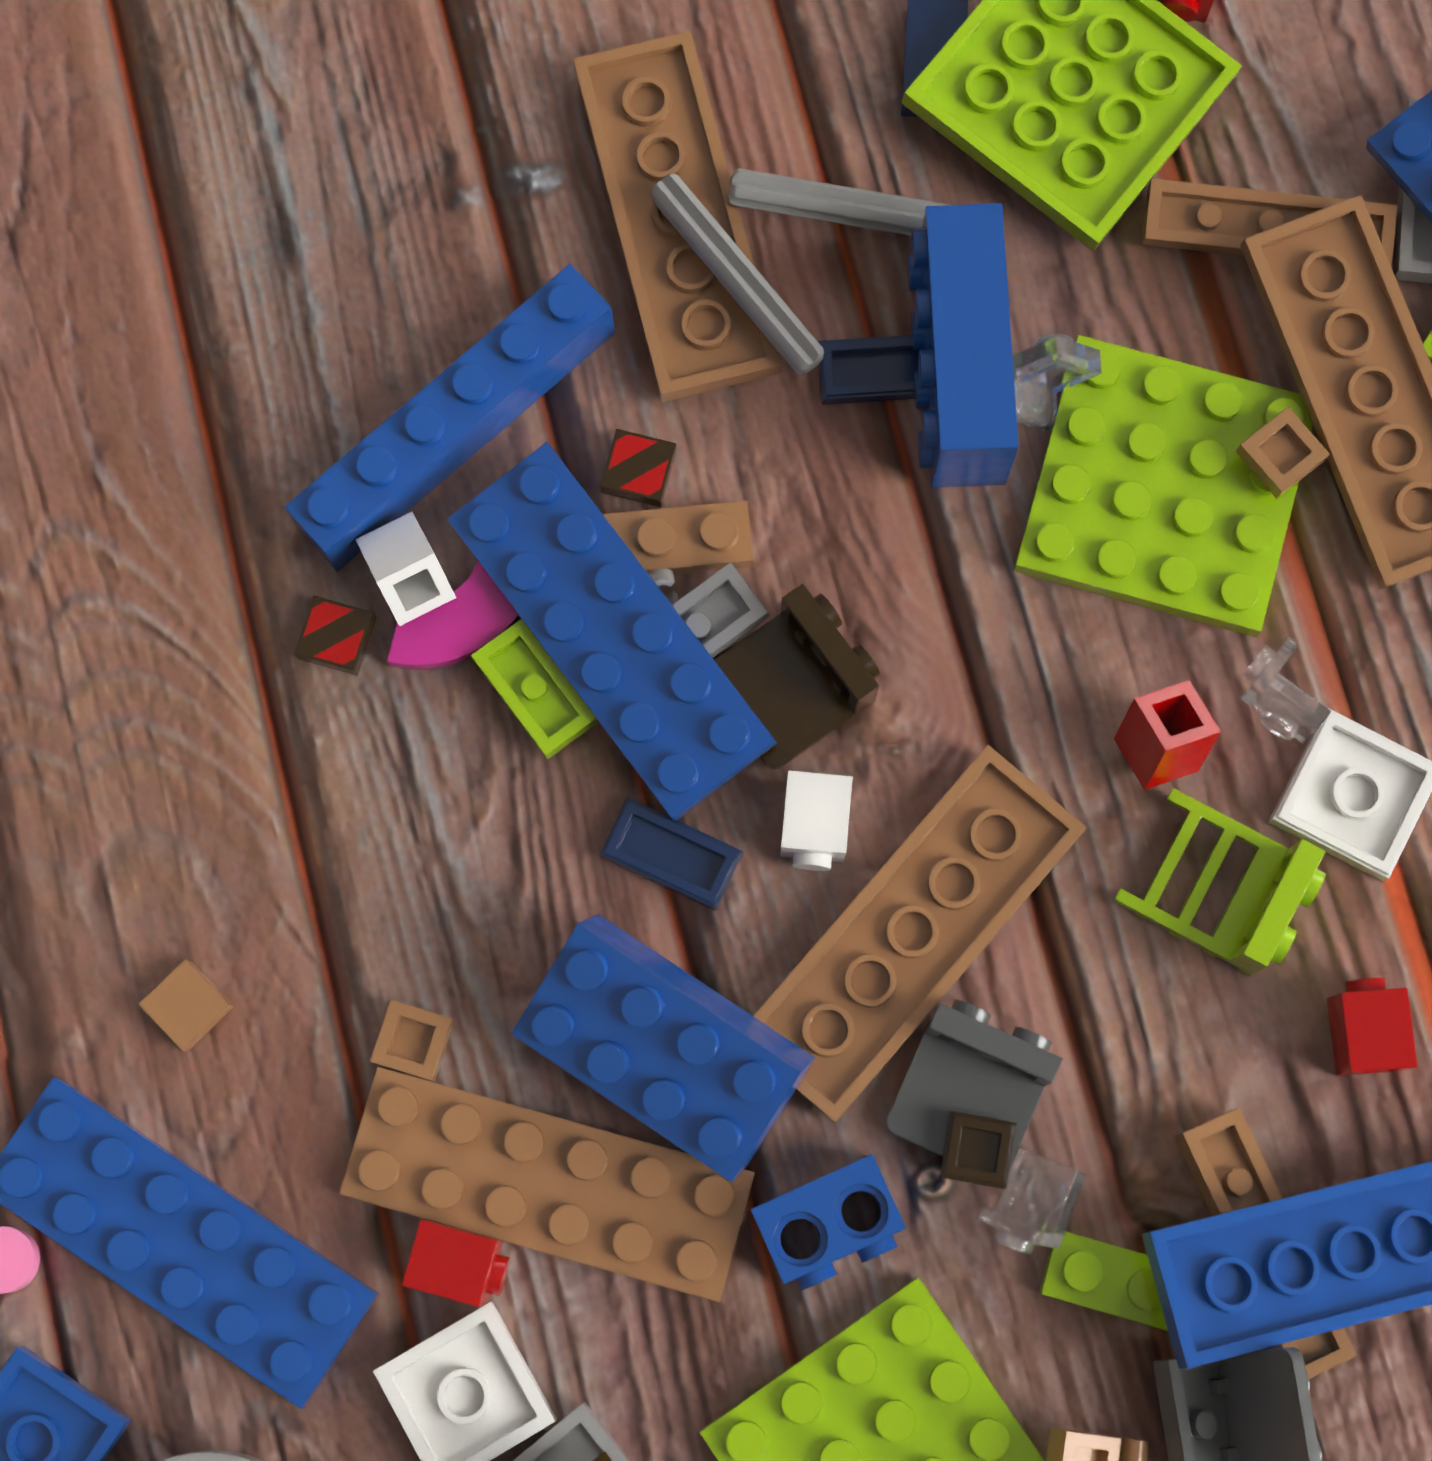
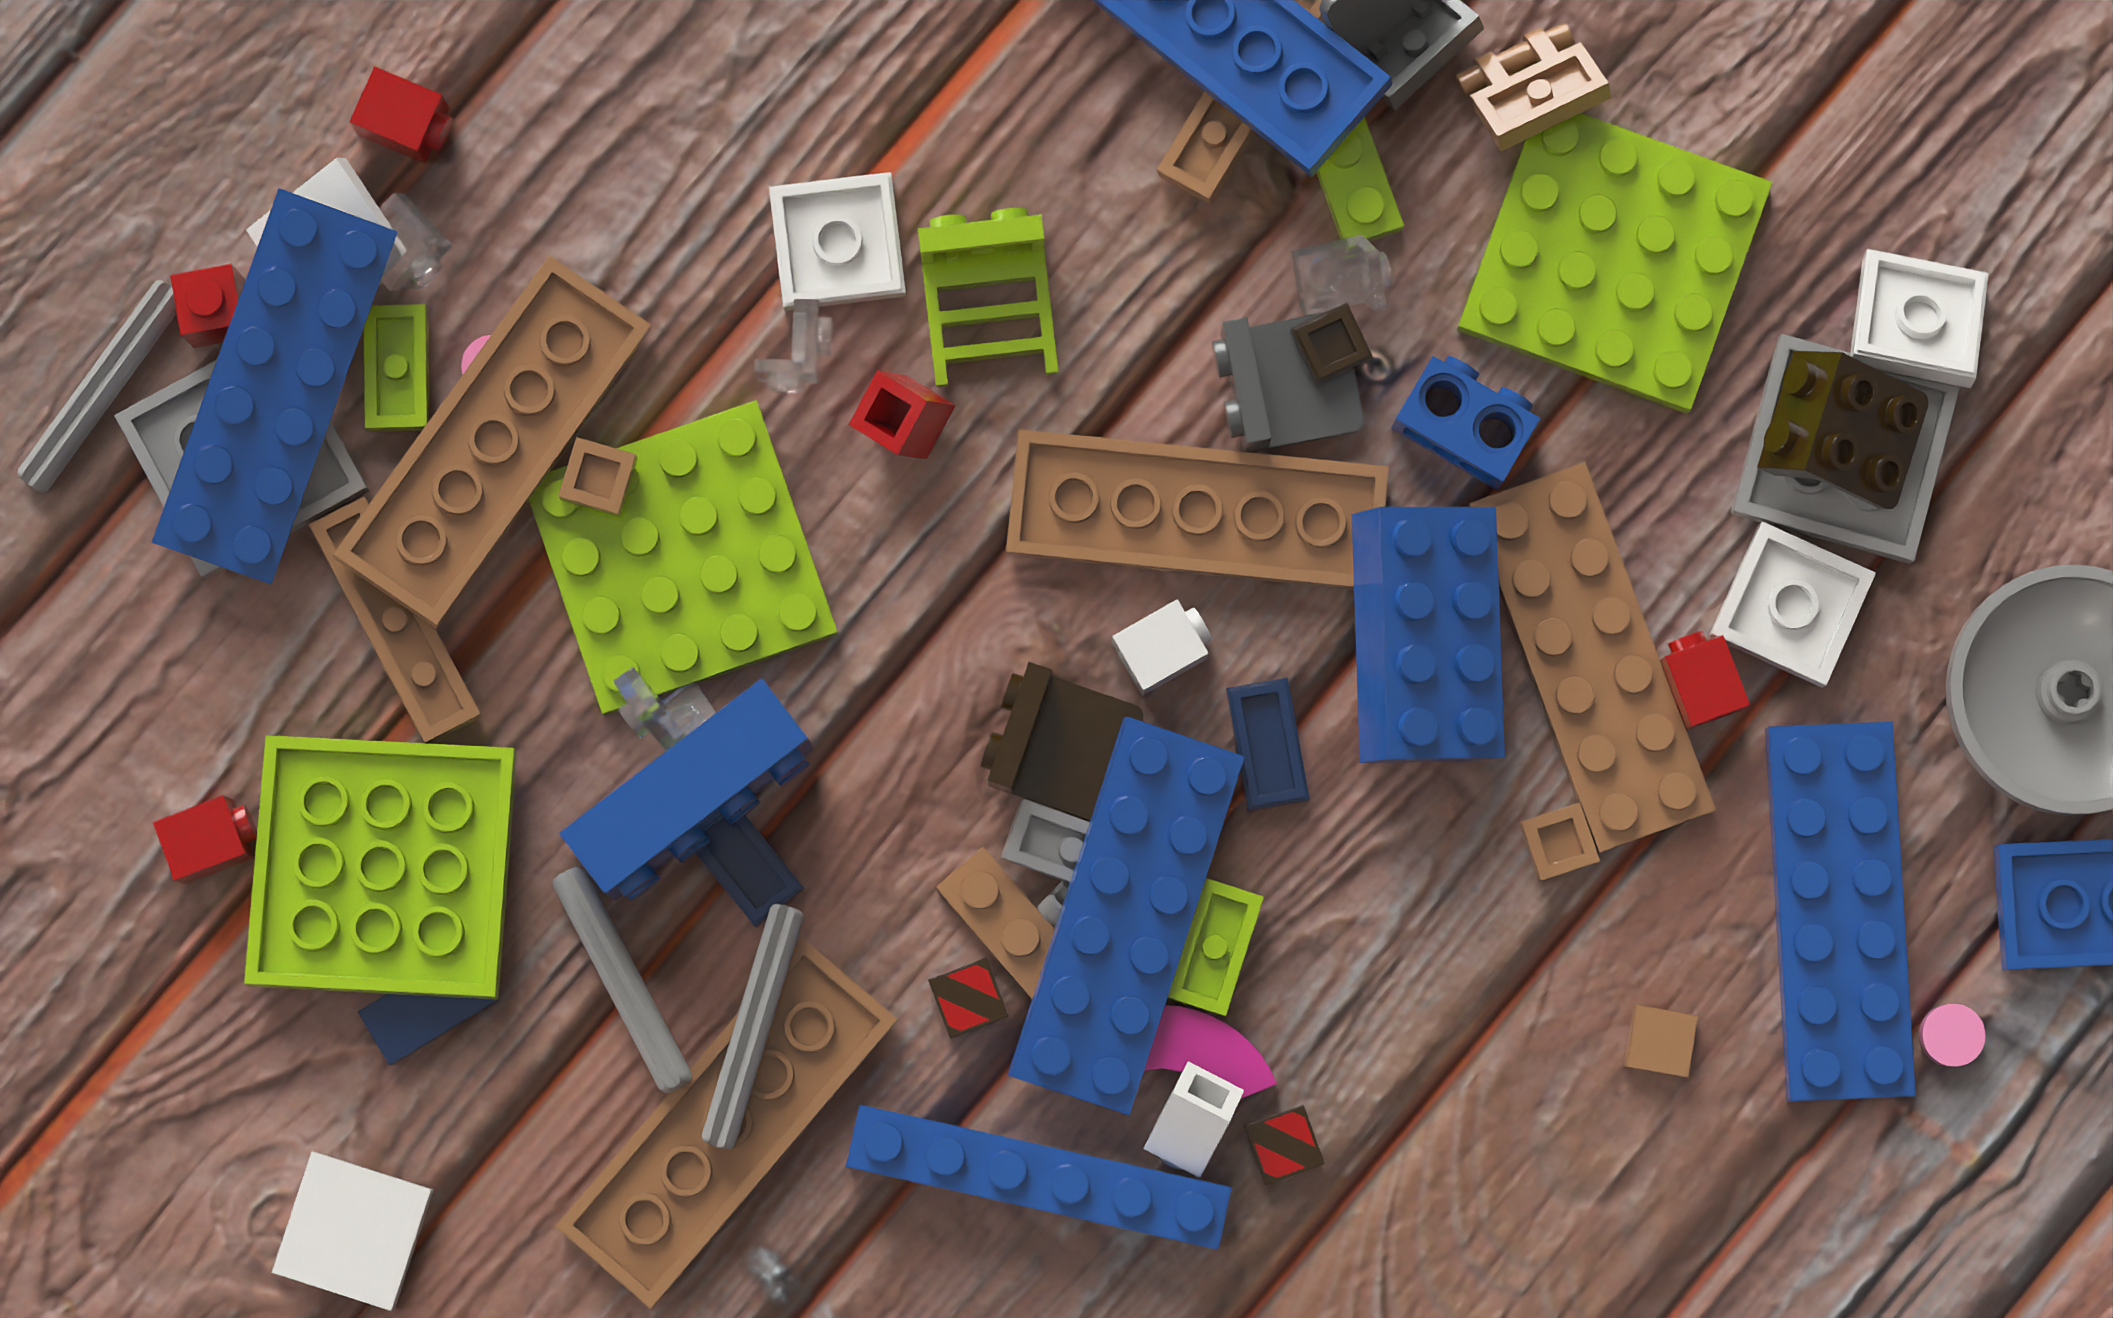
camera: 130 degrees left, 5 degrees up
red brick [1327,978,1418,1076] -> none

